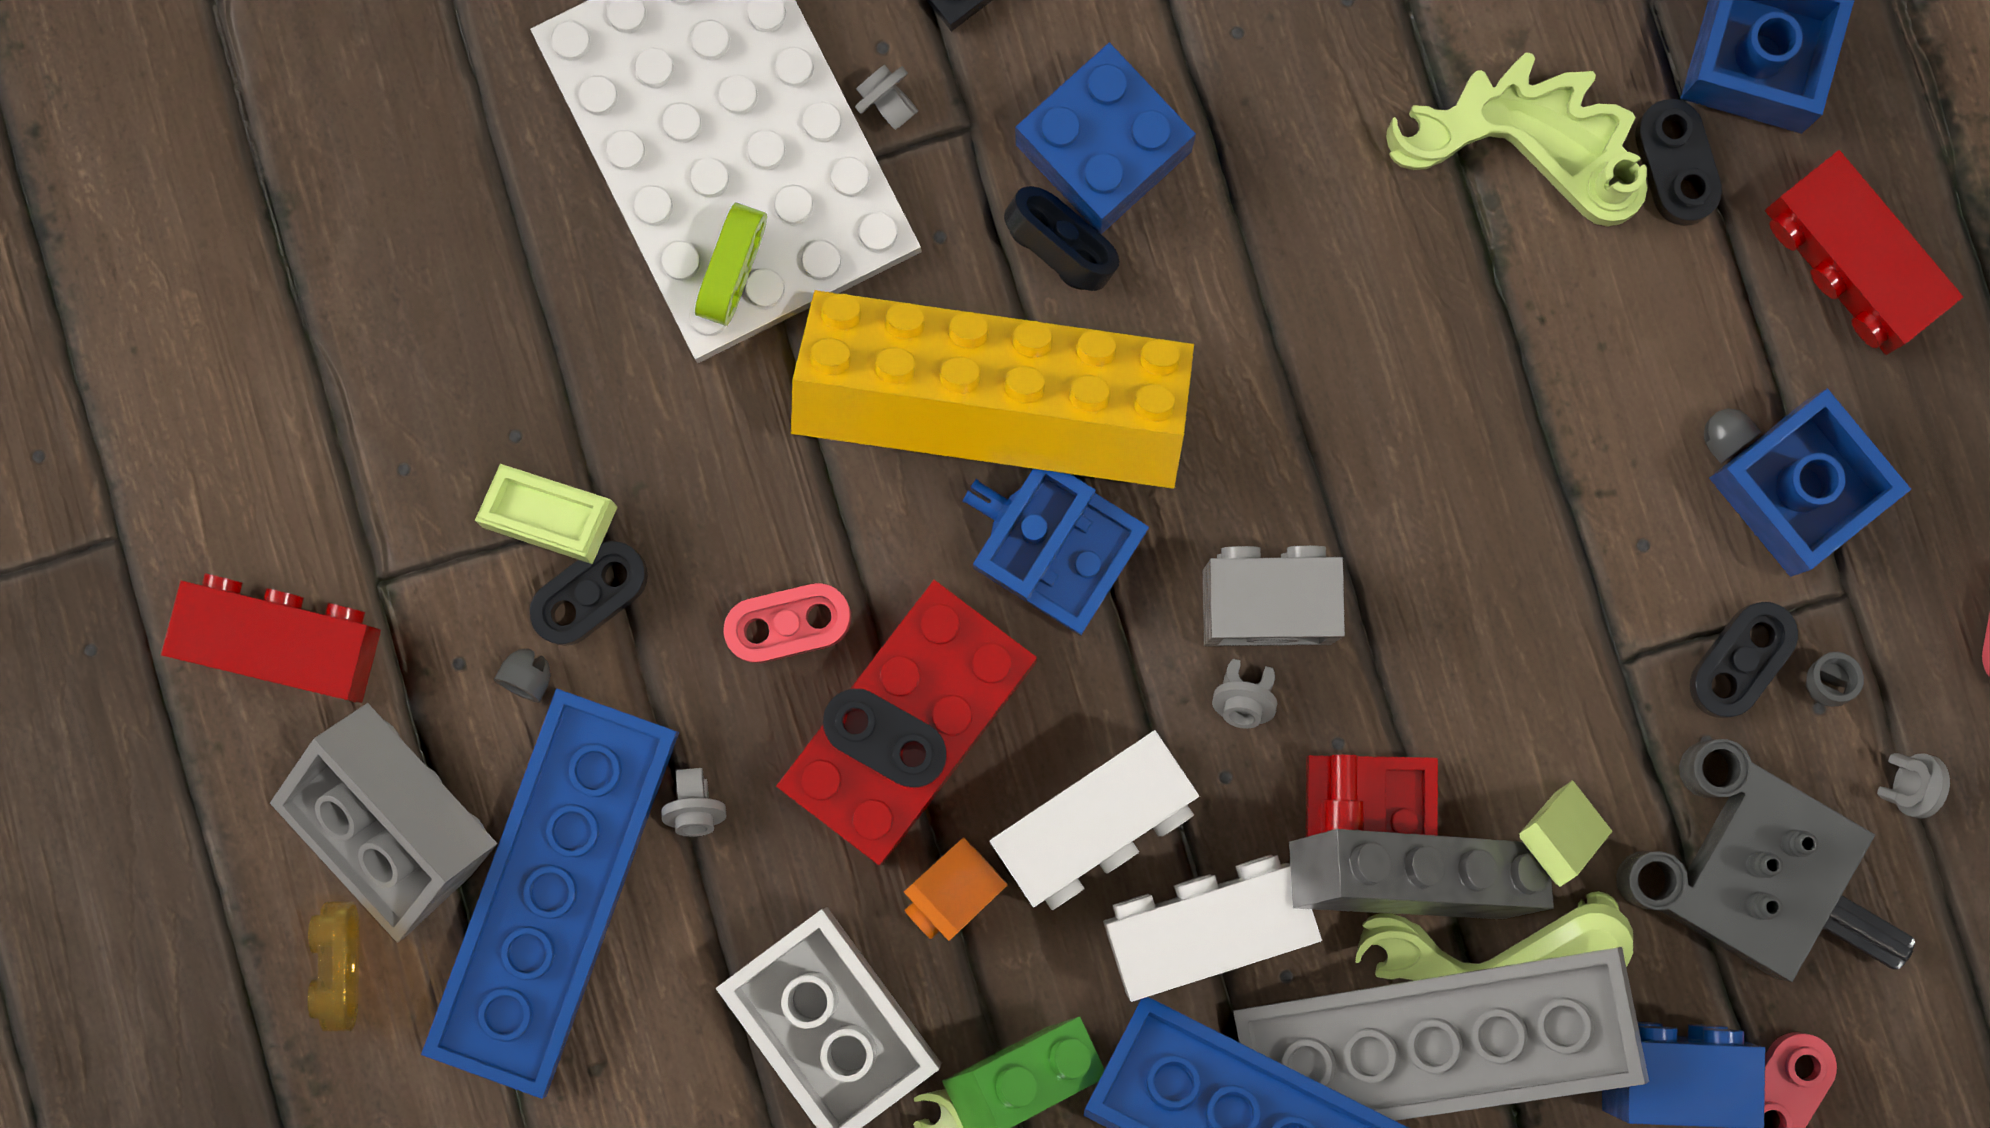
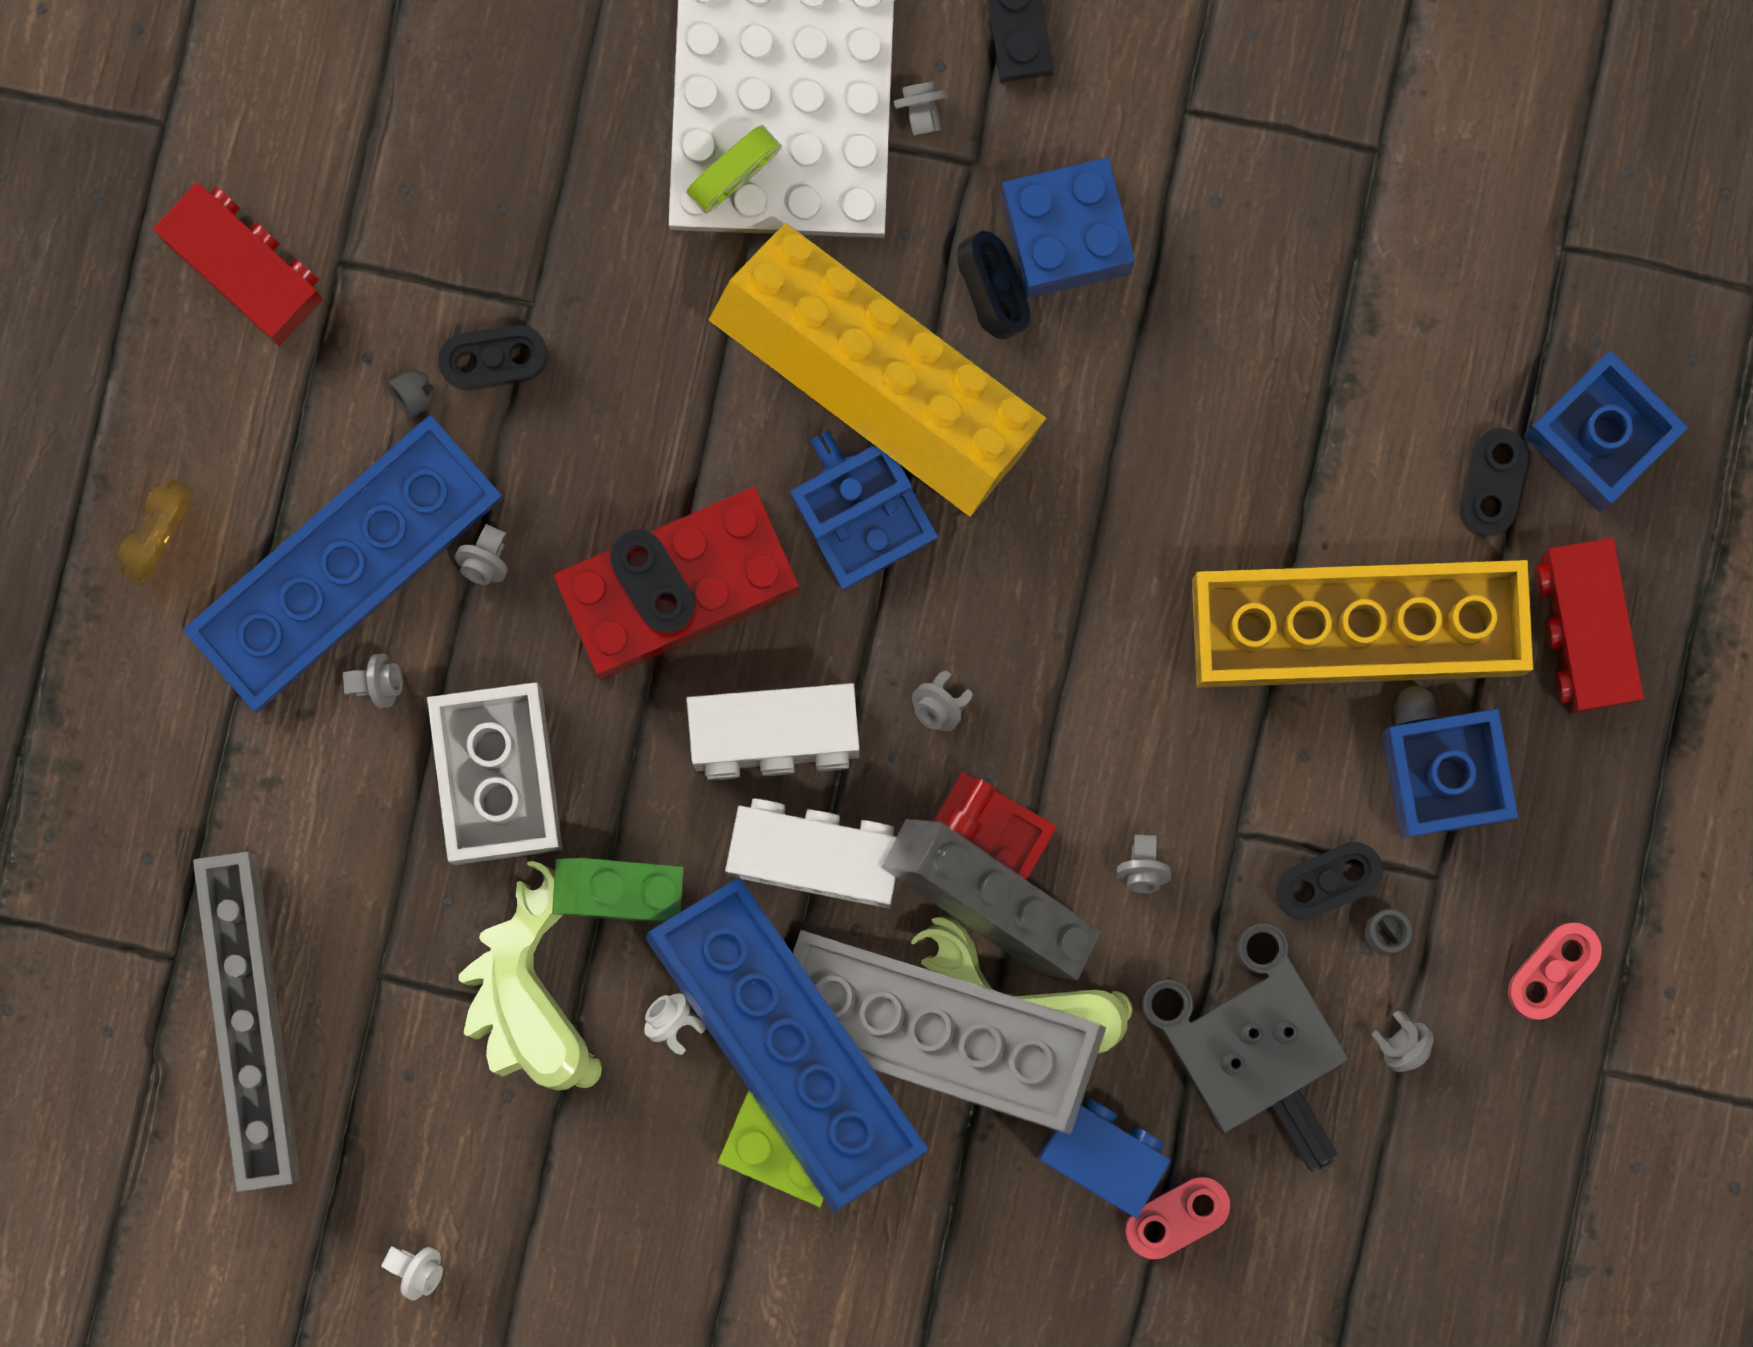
camera: 20 degrees right, 0 degrees up
light grey slope [270,703,497,943] -> none
yellowish green tile [475,464,617,564] -> none
coral plate [724,583,851,663] -> none
orange slope [904,837,1008,941] -> none
light grey brick [1203,546,1345,646] -> none
yellowish green animal [1386,52,1647,226] -> none
yellowish green tile [1519,780,1612,887] -> none
none -> light grey plate [343,653,403,708]
none -> light grey plate [1116,835,1171,893]
none -> yellow brick [1192,560,1533,688]

